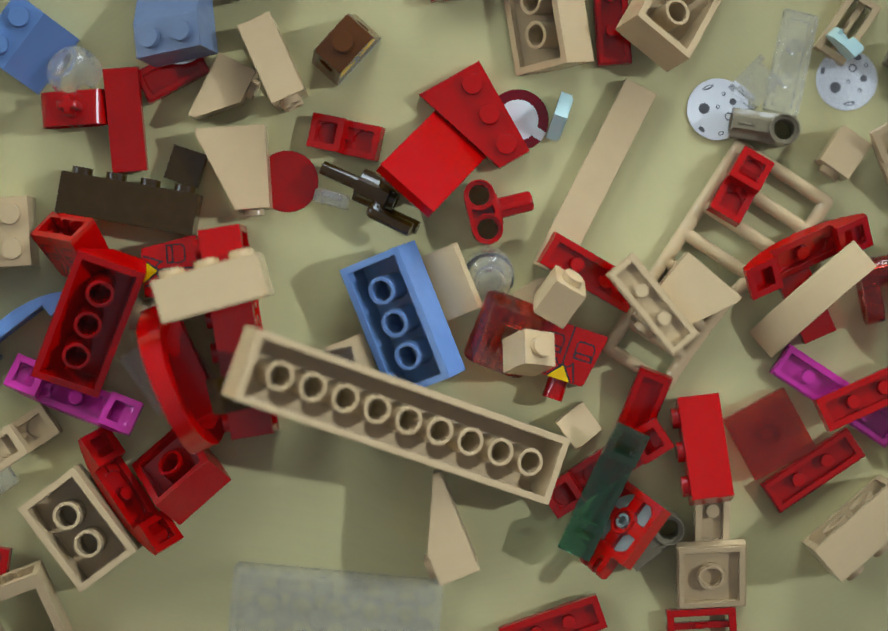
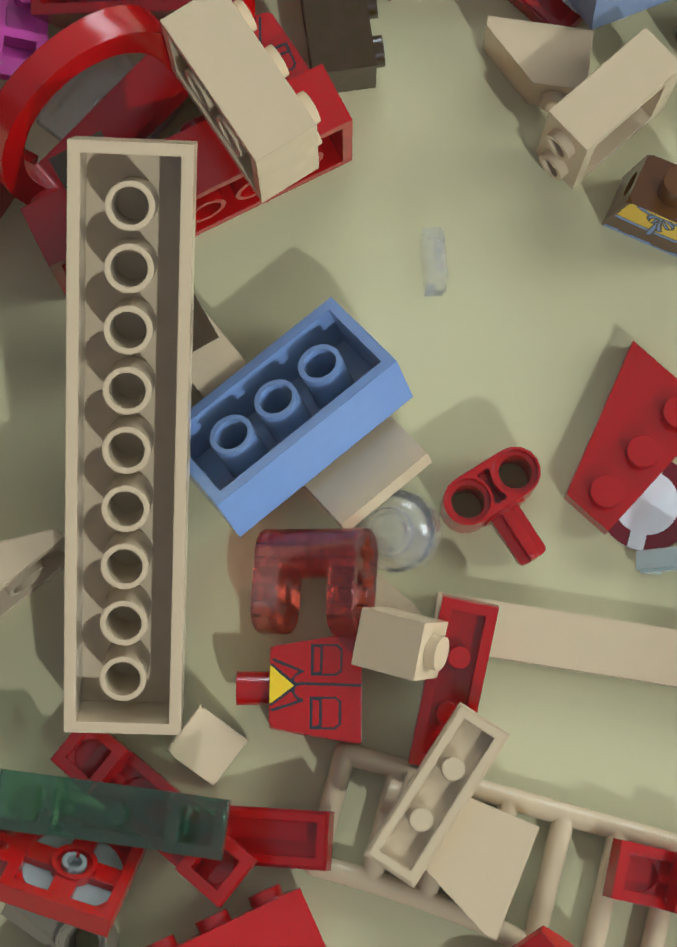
camera: 80 degrees right, 10 degrees down
dark brown tile [164,144,208,188] -> none
tan slope [195,124,273,217] -> none
red sticker [269,151,318,212] -> none
red slope [306,112,385,162] -> none
dark brown plant [319,161,421,236] -> none
red tile [376,111,486,218] -> none
tan brick [502,328,556,377] -> none

